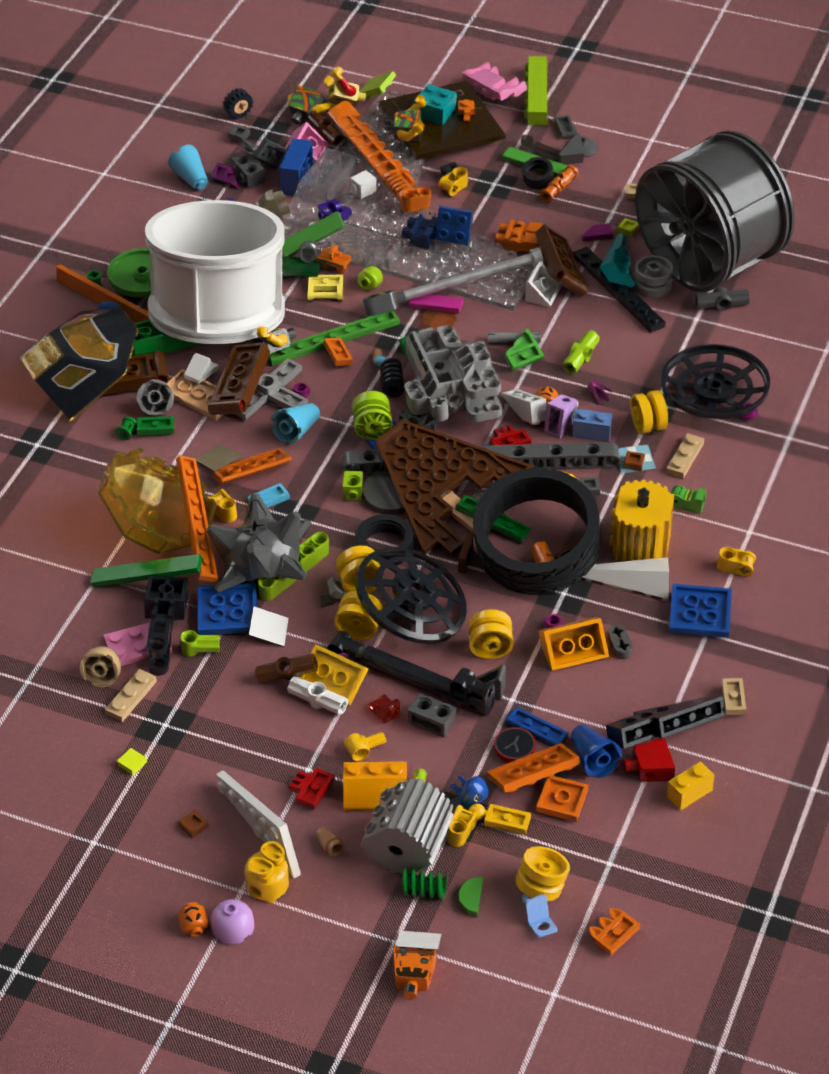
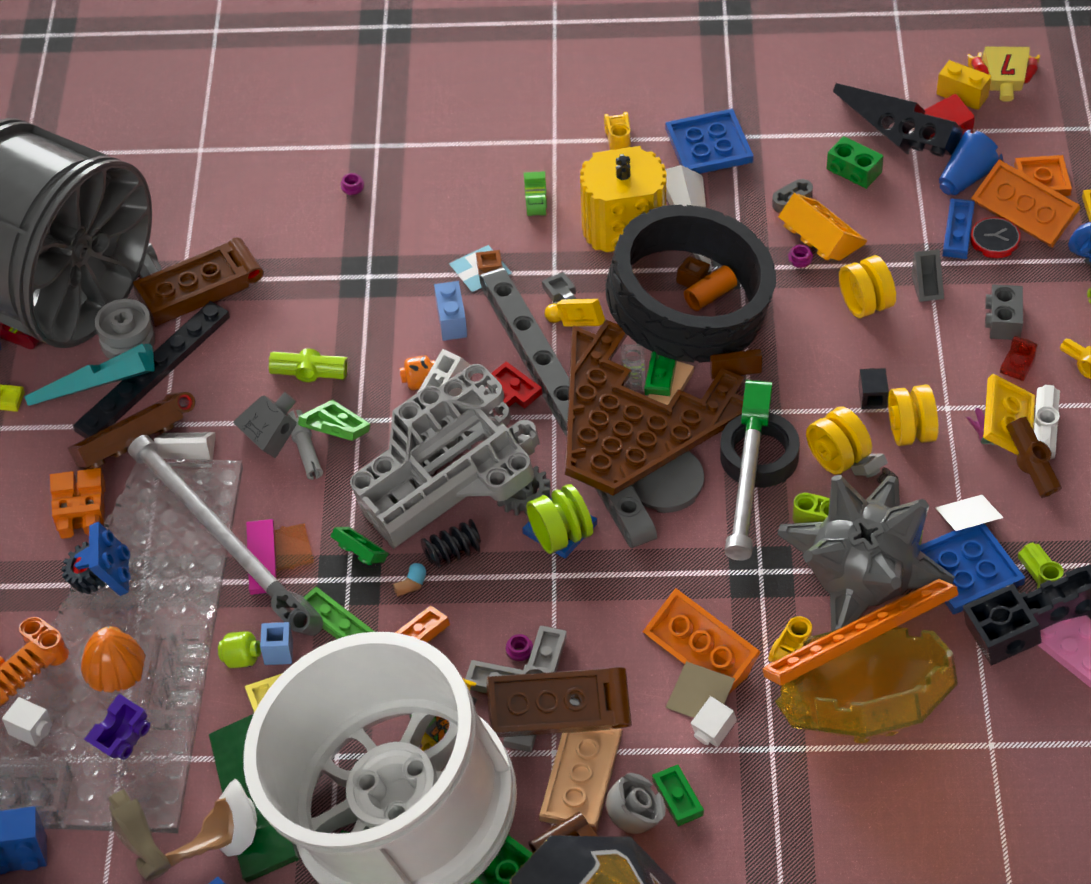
camera: 110 degrees left, 5 degrees up
green tile [90,554,203,587] -> none
green bush [115,416,137,440] -> none
white slope [184,353,218,384] -> none
medium azure tile [248,483,290,508] -> none
medium azure cone [271,403,320,445] -> none
bright green tile [282,211,345,257] -> none
flat silver wheel [300,241,317,263] -> none
orange hips [316,245,352,274] -> none
black piece [327,631,495,716] -> none
lime brick [343,471,364,501] -> none
black dish [355,547,467,644] -> none
dark blue hips [402,214,437,250] -> none
lavender torso [544,395,578,438] -> none
magenta tile [582,223,613,241] -> none
flat silver piece [588,379,613,404] -> none
yellow wheel [630,390,668,434] -> none
black dish [661,344,770,419] -> none
tan plate [666,433,704,479] -> none
tan plate [721,678,747,715] -> none
none -> orange hair [81,626,147,692]
none -> reddish brown hinge [133,237,264,327]
none -> dark grey torso [233,392,296,458]
none -> medium blue brick [260,622,293,665]
none -> white brick [691,696,737,748]
none -> flat silver piece [725,380,772,560]
none -> green brick [826,136,884,189]
none -> light yellow torso [968,47,1040,102]

